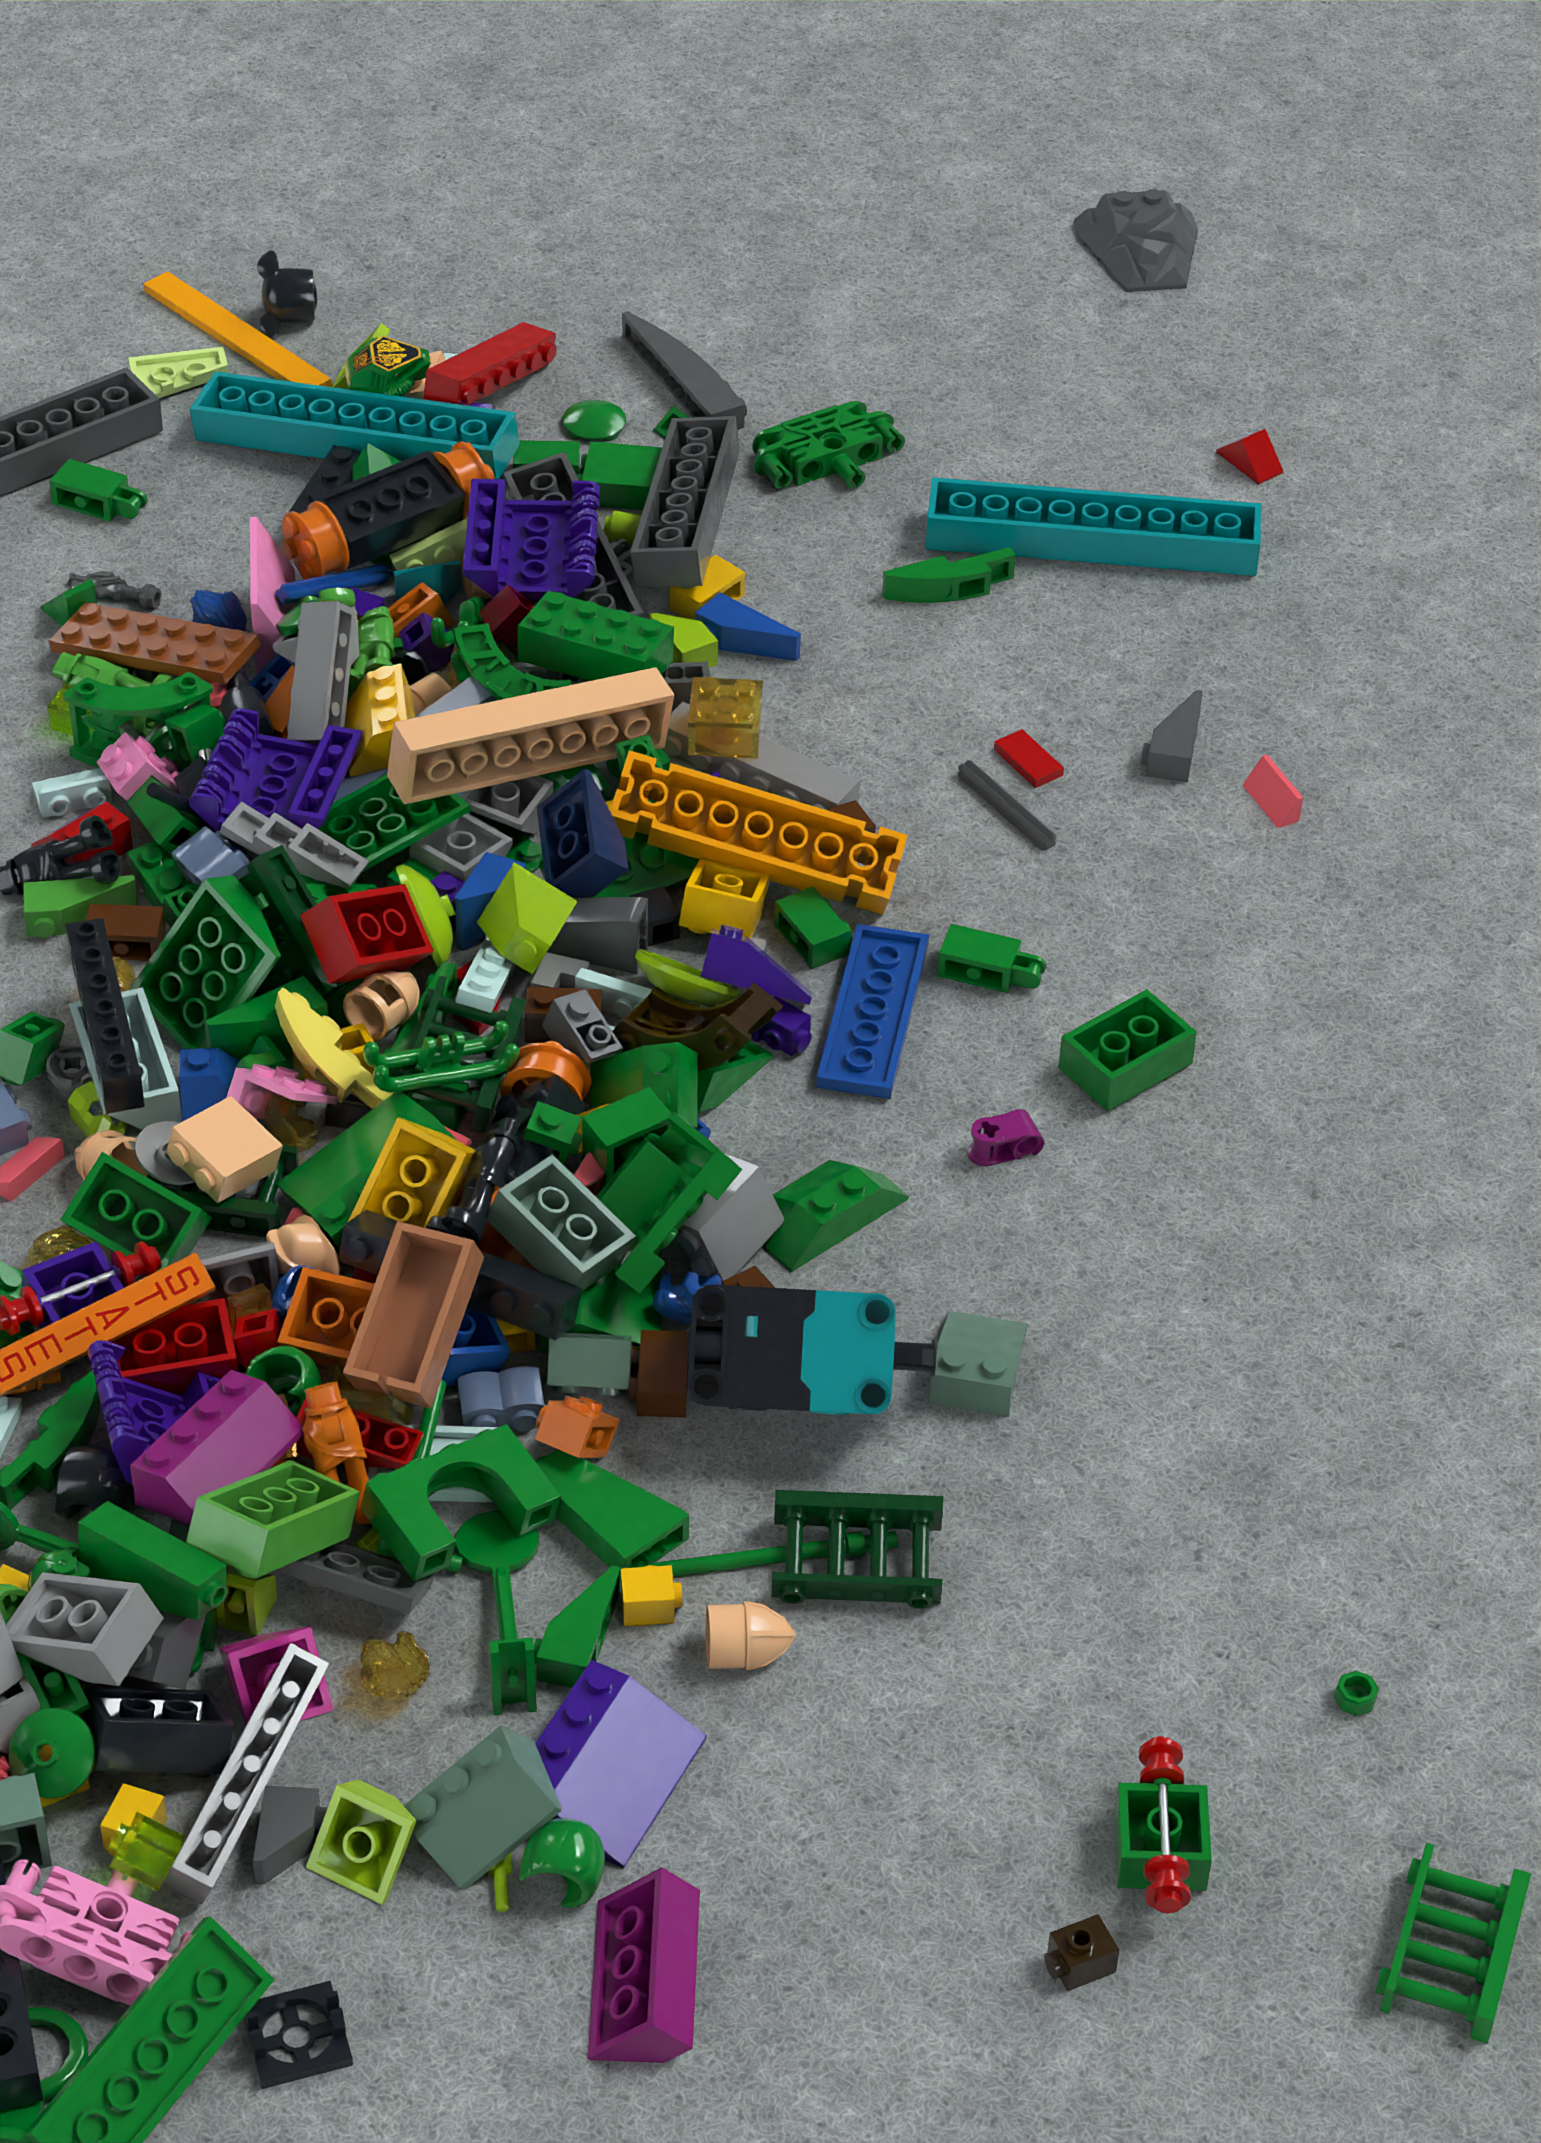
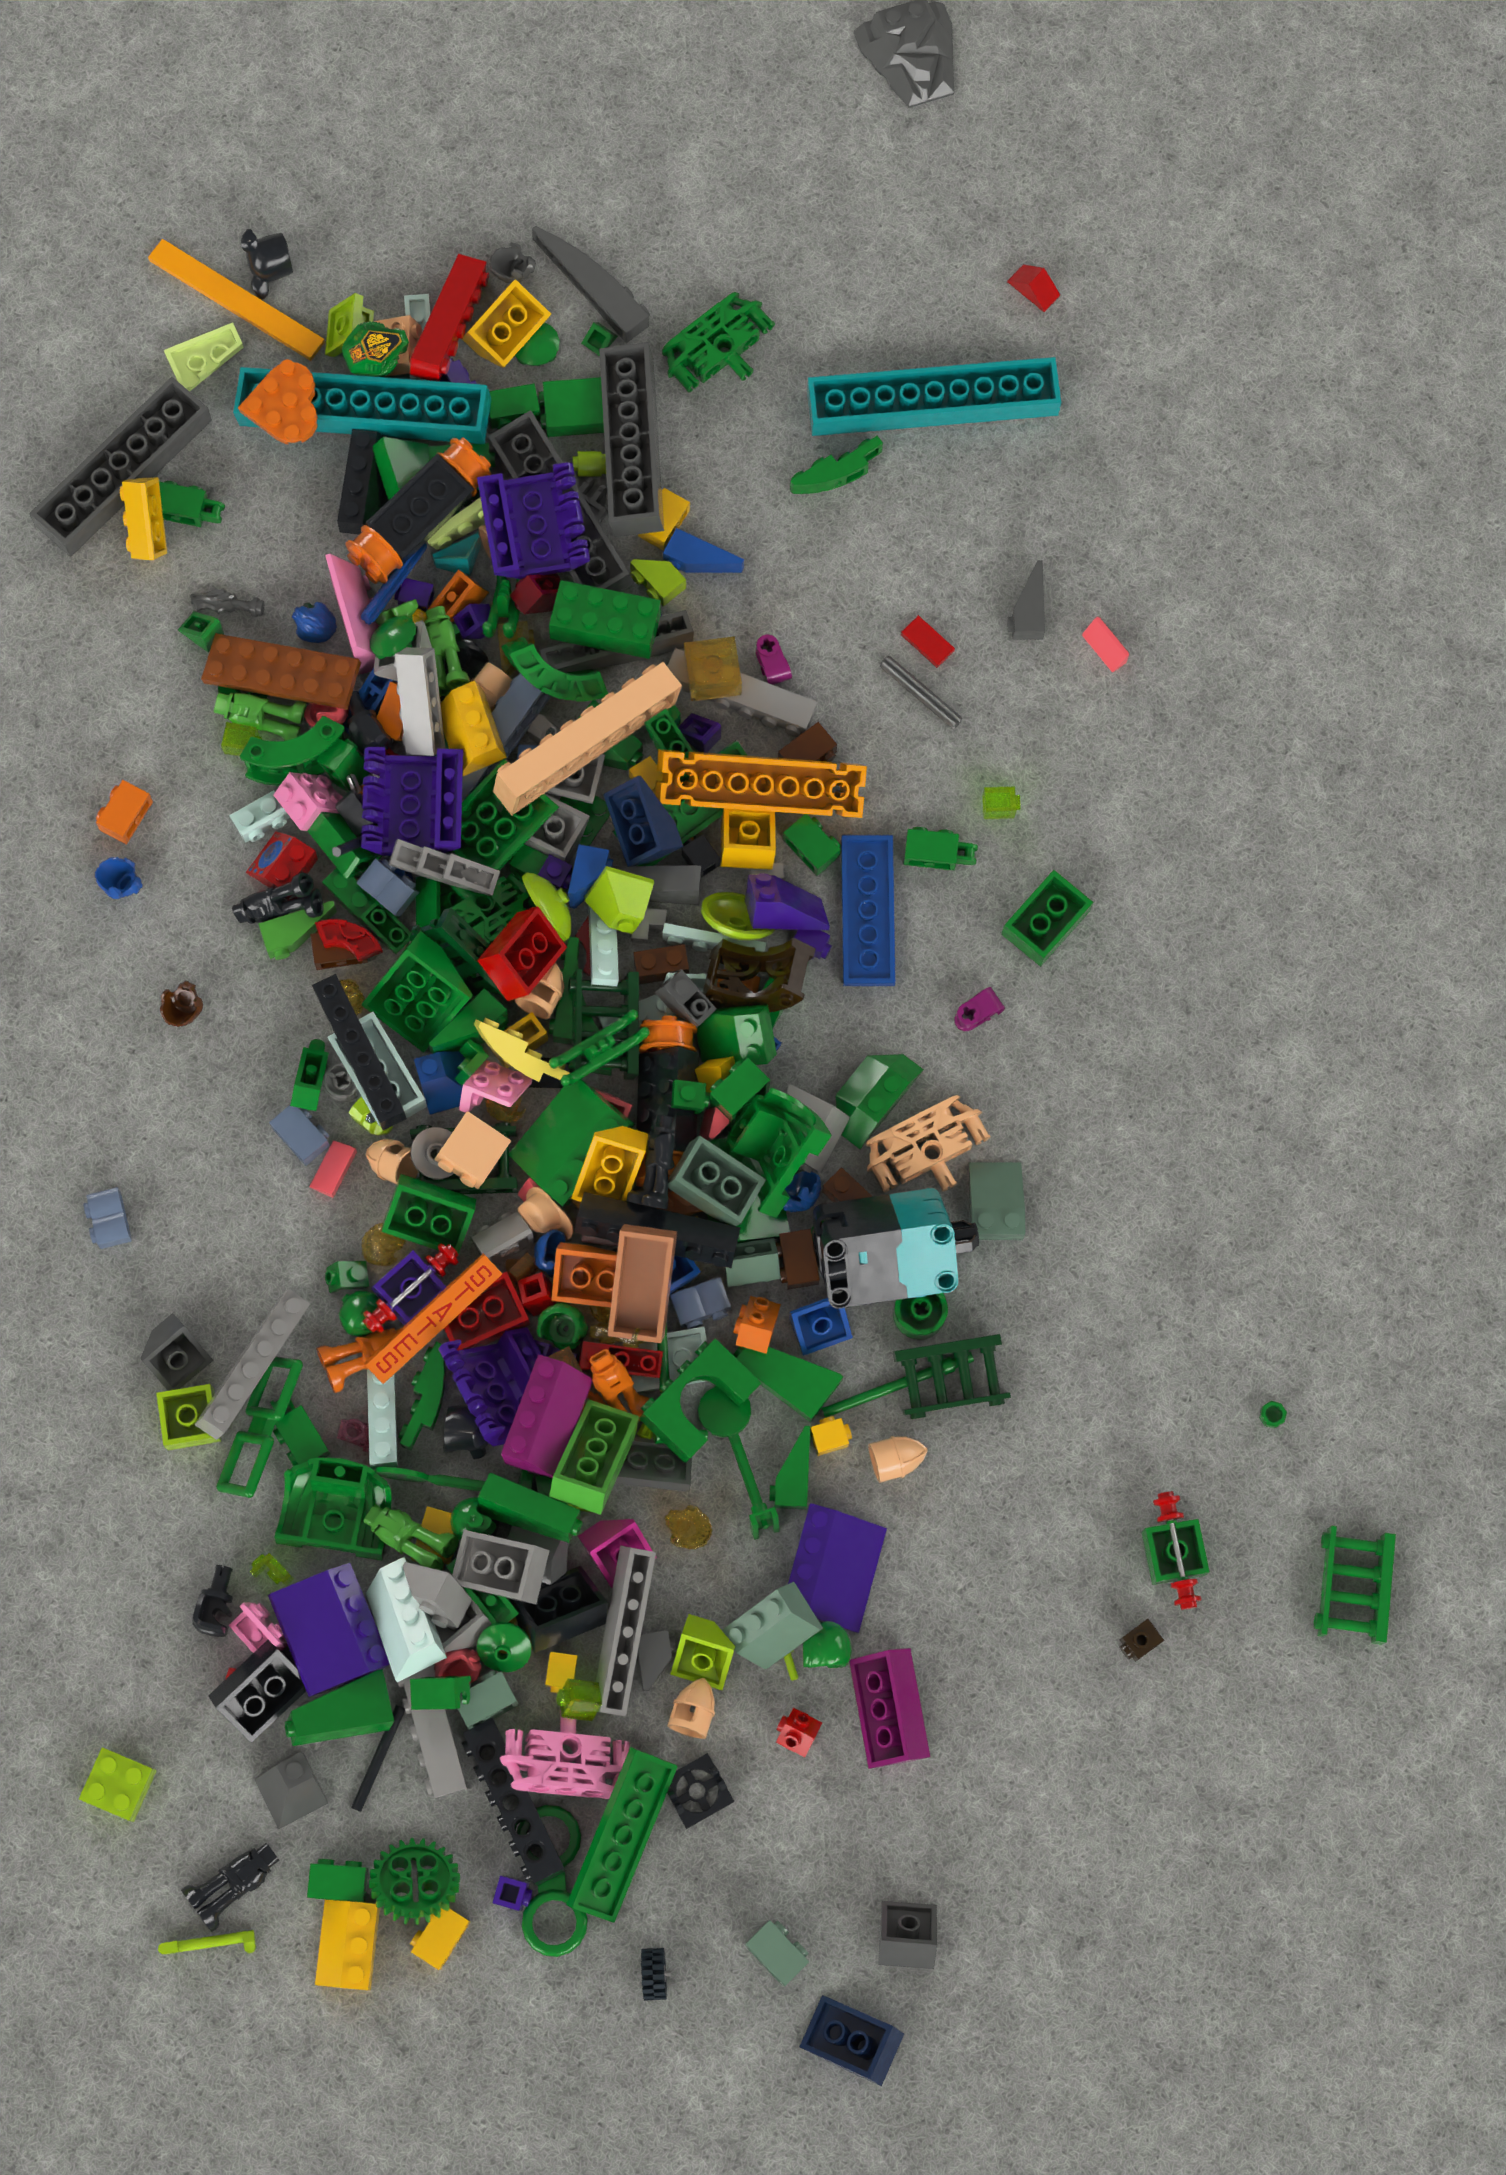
camera: 15 degrees left, 30 degrees up
none -> yellow slope [120,477,167,560]
none -> orange plate [238,359,318,444]
none -> red tile [315,919,383,962]
none -> yellow slope [462,279,551,368]
none -> dark grey hair [489,242,536,283]
none -> light nougat helmet [667,1678,715,1739]
none -> magenta piece [756,634,792,685]
none -> red brick [776,1708,822,1758]
none -> blue slope [789,1298,853,1356]
none -> light nougat piece [866,1095,990,1192]
none -> green brick [893,1293,948,1340]
none -> clear neon green brick [982,786,1020,819]

